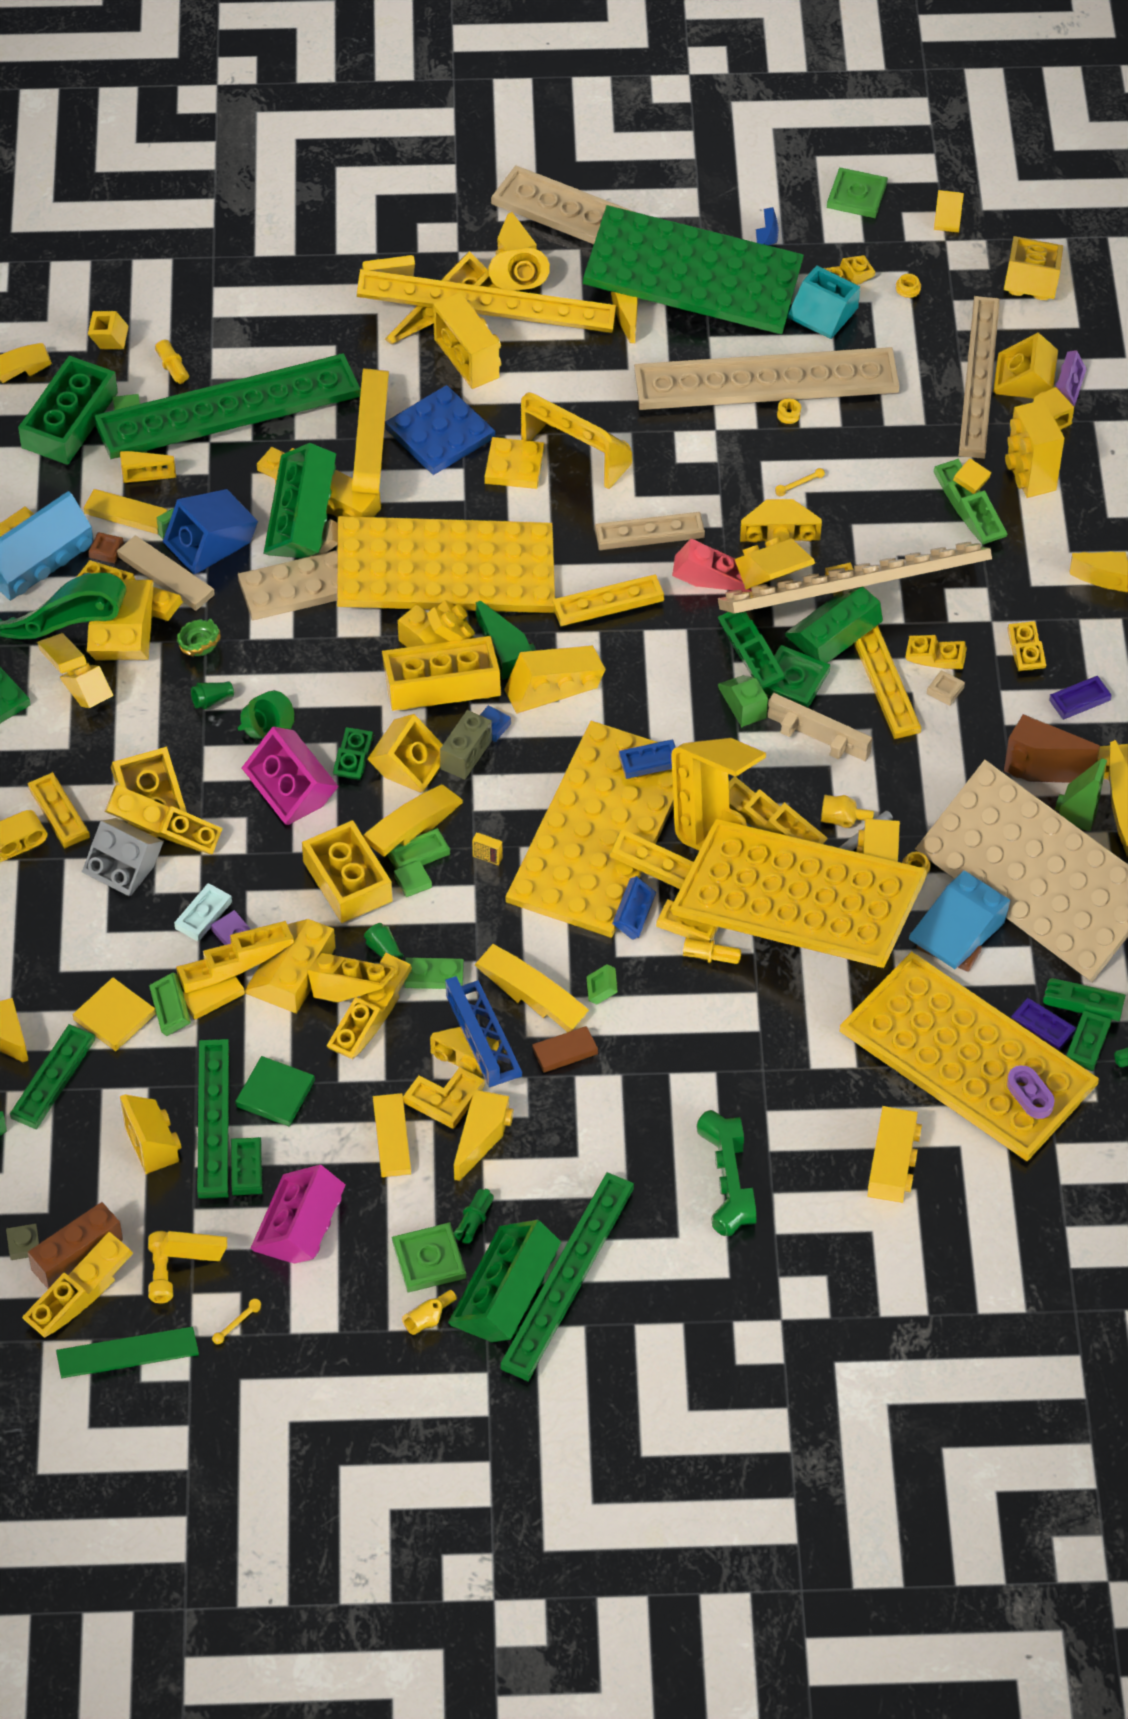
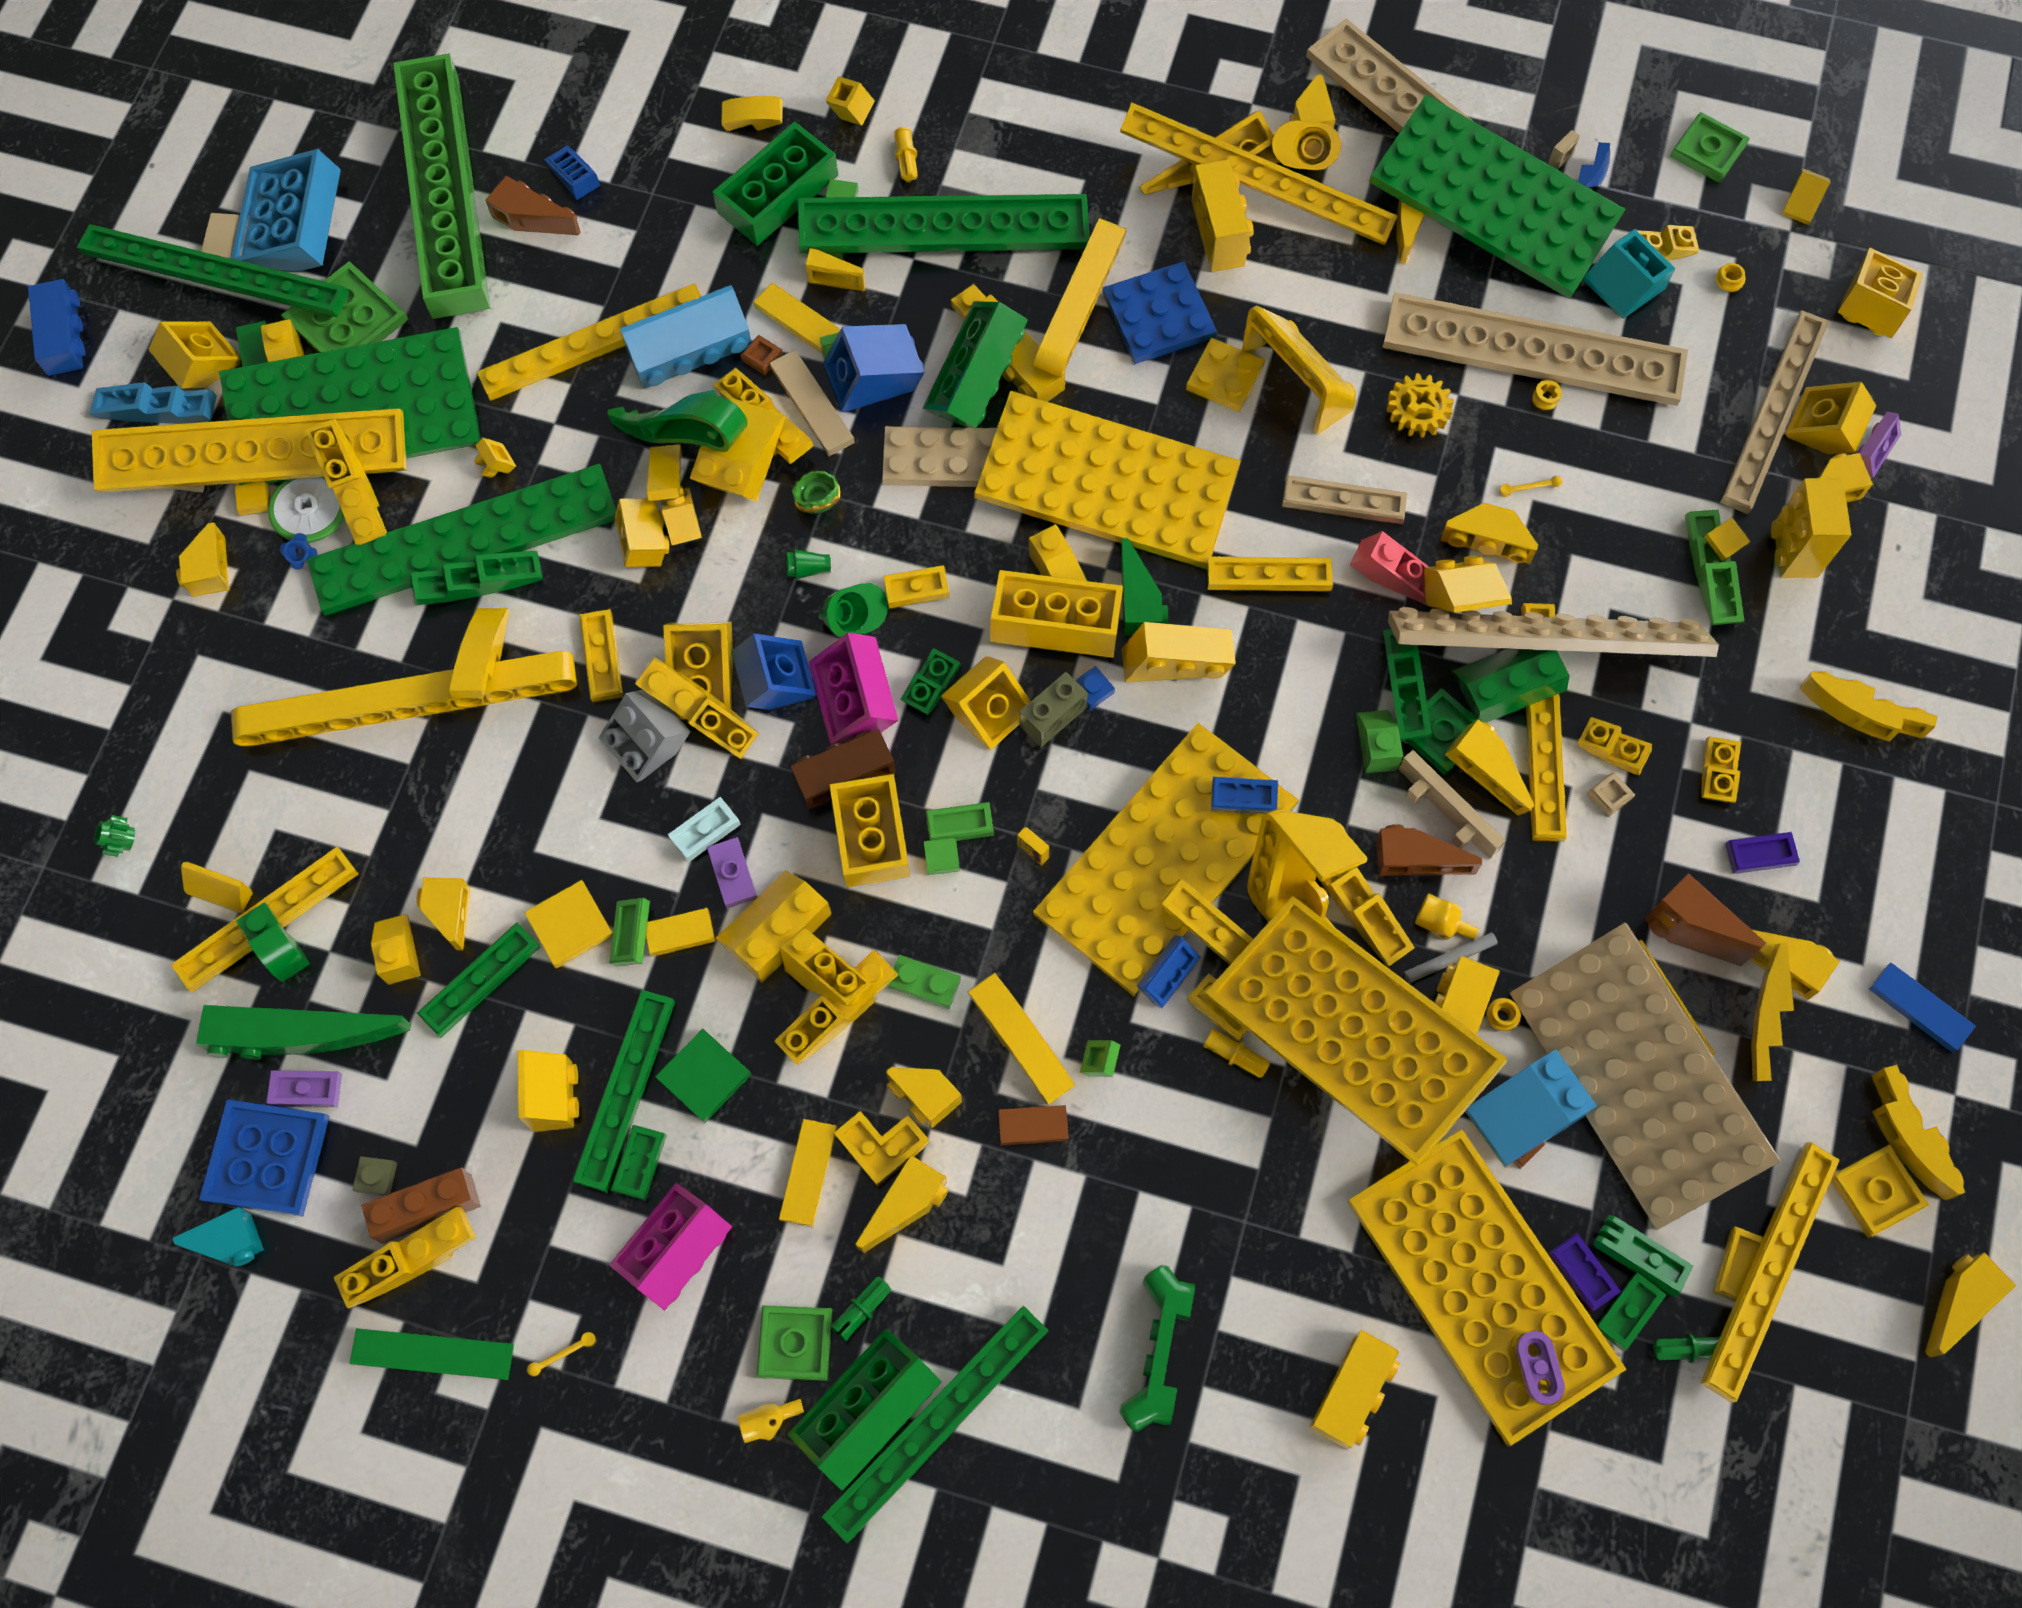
camera: 20 degrees right, 15 degrees up
yellow piece [148,1231,173,1304] -> none
yellow tile [160,1231,227,1261] -> none
yellow slope [176,921,294,993] -> none
tan tile [316,519,338,555] -> none
yellow tile [362,255,415,277] -> none
yellow slope [363,785,463,857] -> none
green cone [364,923,404,960] -> none
yellow plate [427,600,475,641] -> none
blue fence [445,976,522,1088] -> none
bright green slope [1055,758,1107,831] -> none
none -> yellow brick [615,498,669,567]
none -> blue slope [731,633,817,710]
none -> reddish brown brick [791,729,896,810]
none -> yellow plate [883,565,950,609]
none -> dark orange slope [1376,824,1482,876]
none -> yellow gear [1387,374,1454,438]
none -> yellow slope [1445,719,1535,816]
none -> tan tile [1548,130,1580,170]

